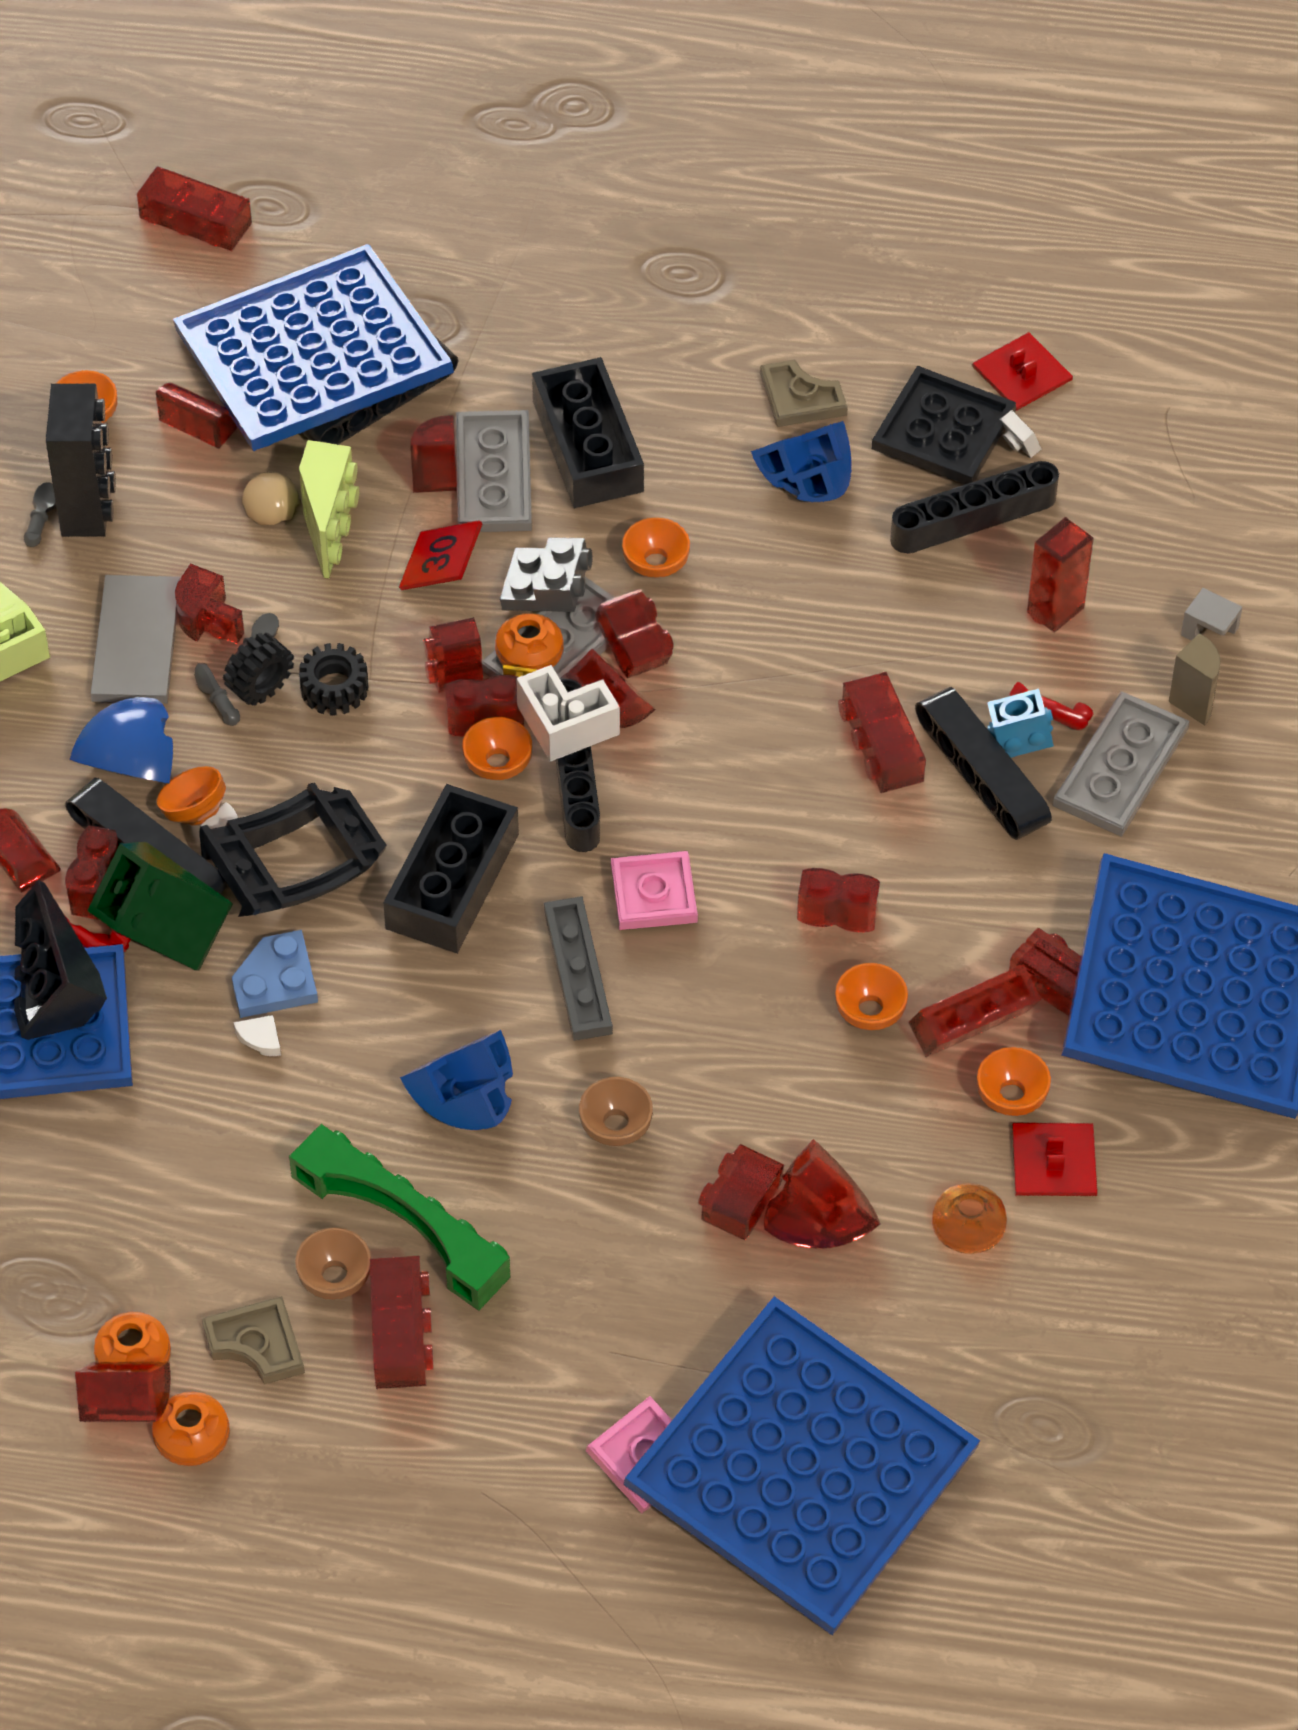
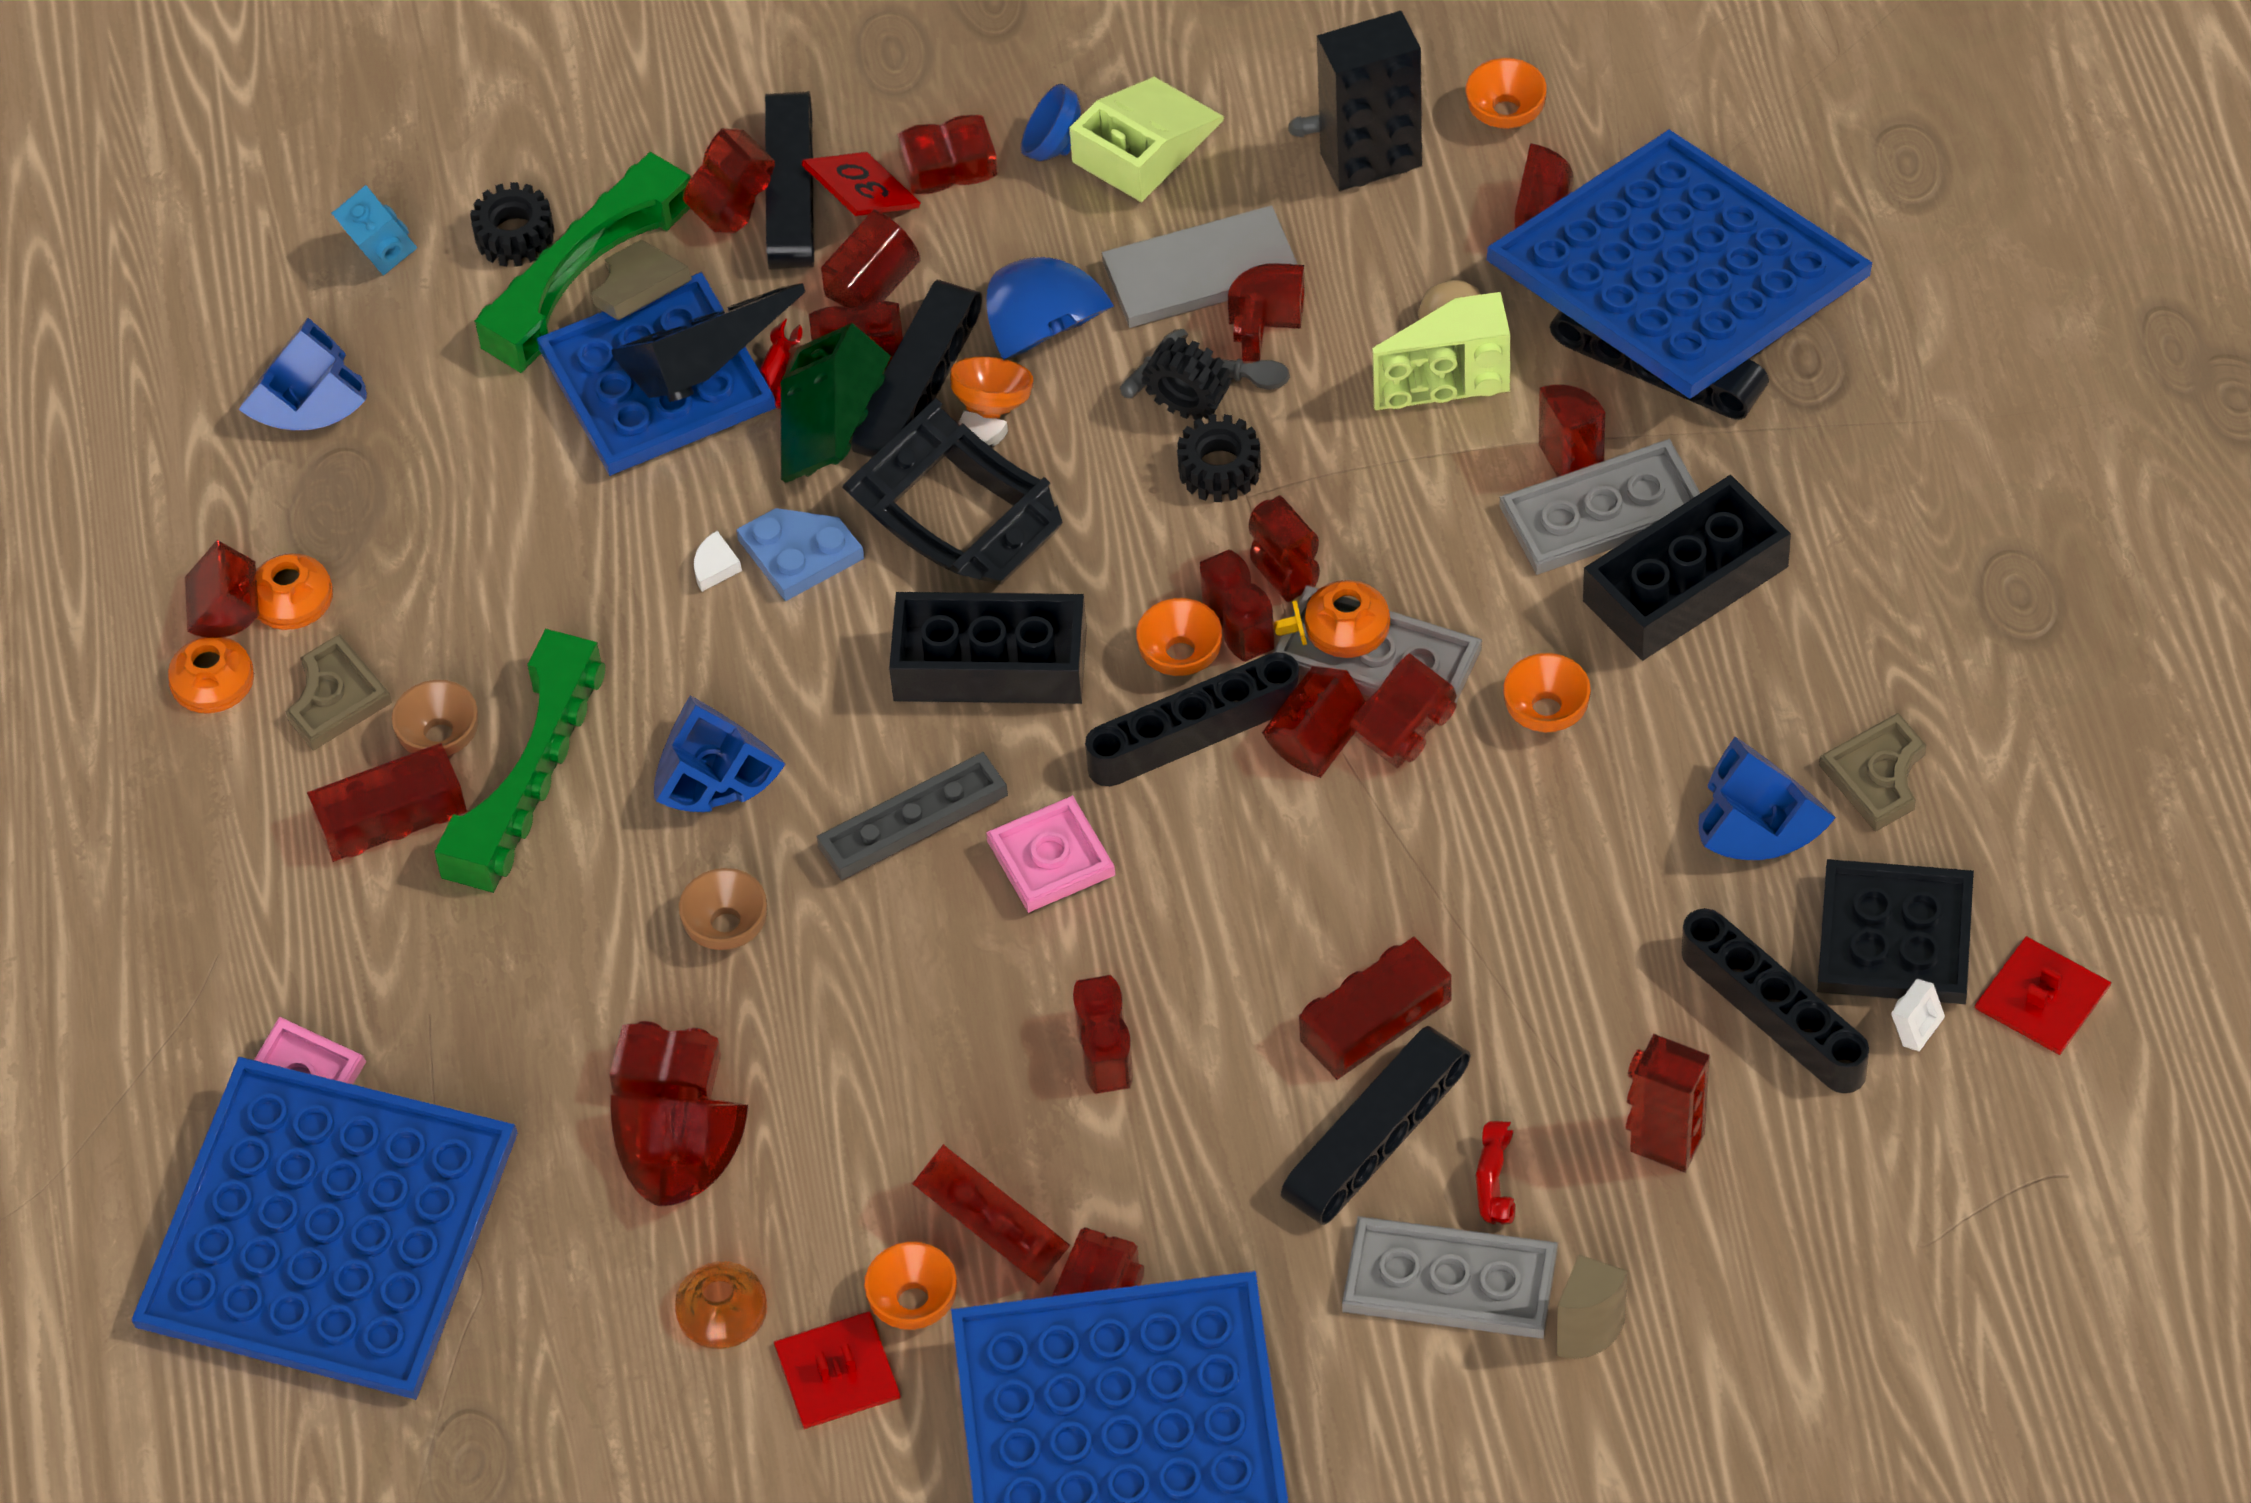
camera: 75 degrees right, 0 degrees up
clear red brick [137,166,252,251] -> none
red piece [399,520,483,590] -> none
plate [500,538,593,612] -> none
white brick [516,665,620,762] -> none
orange piece [835,963,908,1030] -> none
dark azure head [987,689,1054,757] -> none
light grey panel [1181,588,1242,641] -> none

